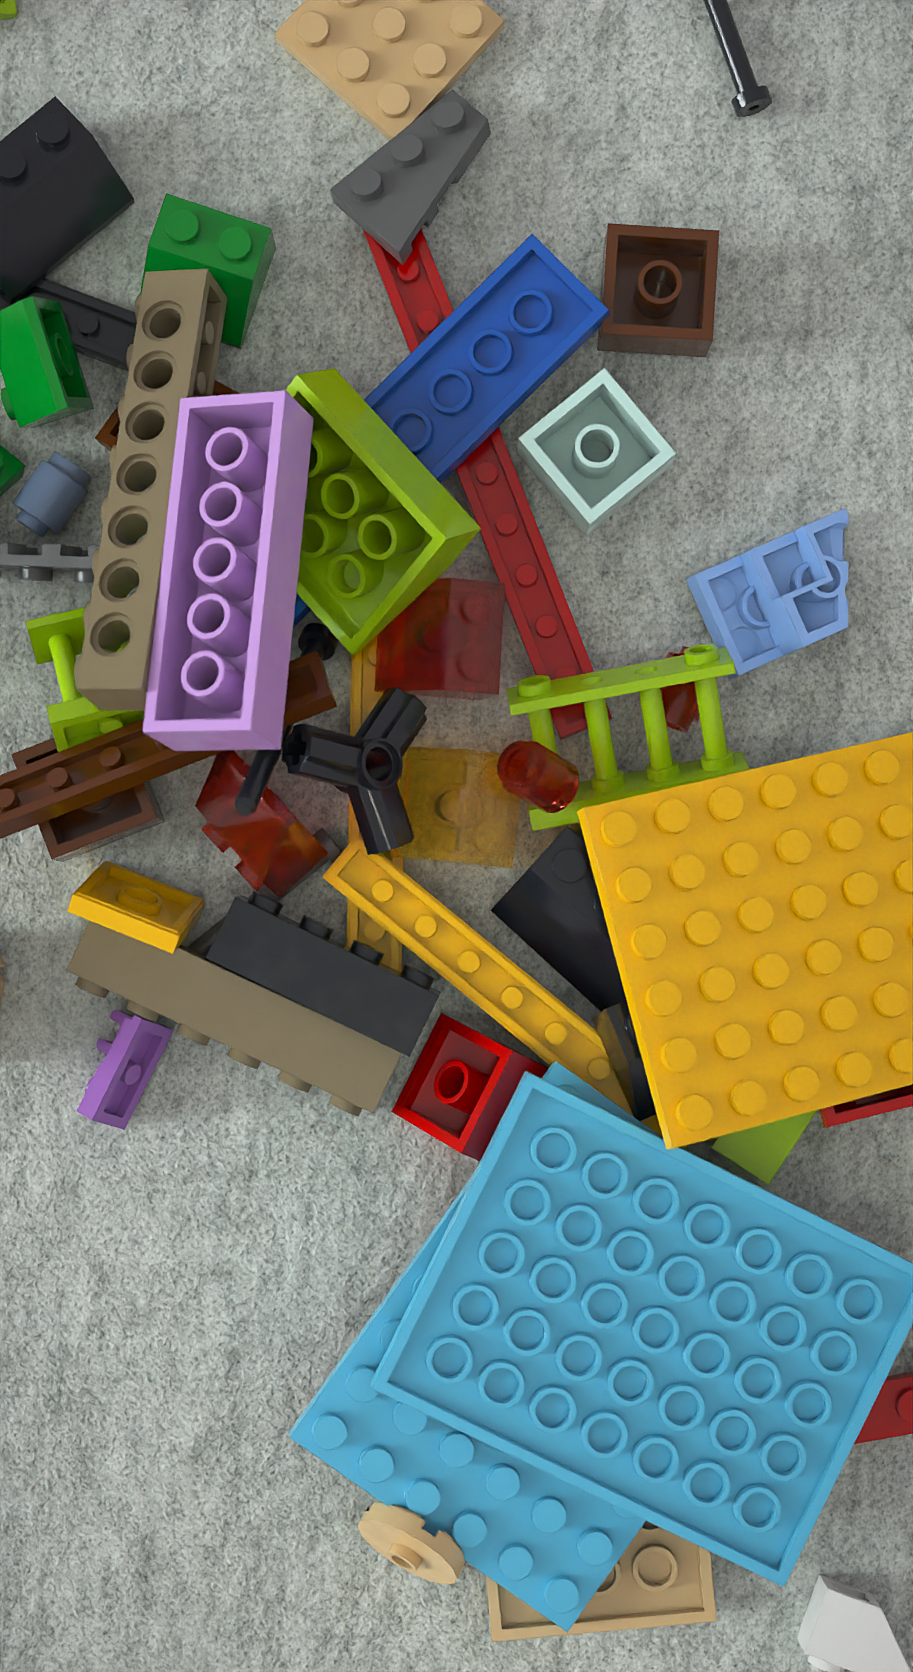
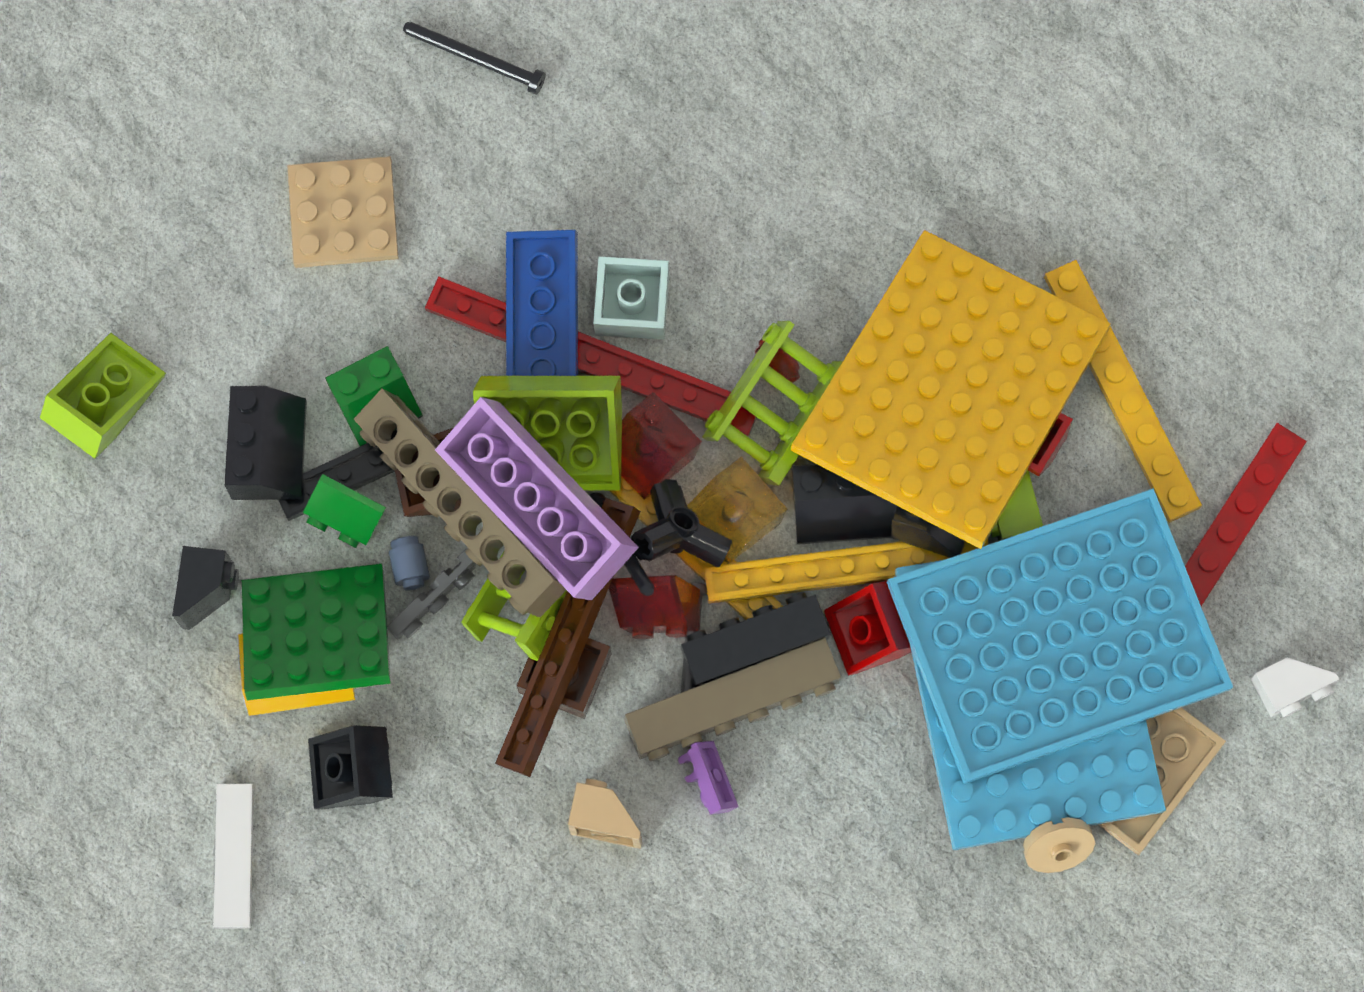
camera: 45 degrees left, 10 degrees down
yellow tile [67,860,206,954] -> none
dark grey wing [330,90,491,265] -> none
clear red brick [497,741,580,813] -> none
reddish brown brick [597,223,719,357] -> none
light blue slope [686,508,849,679] -> none

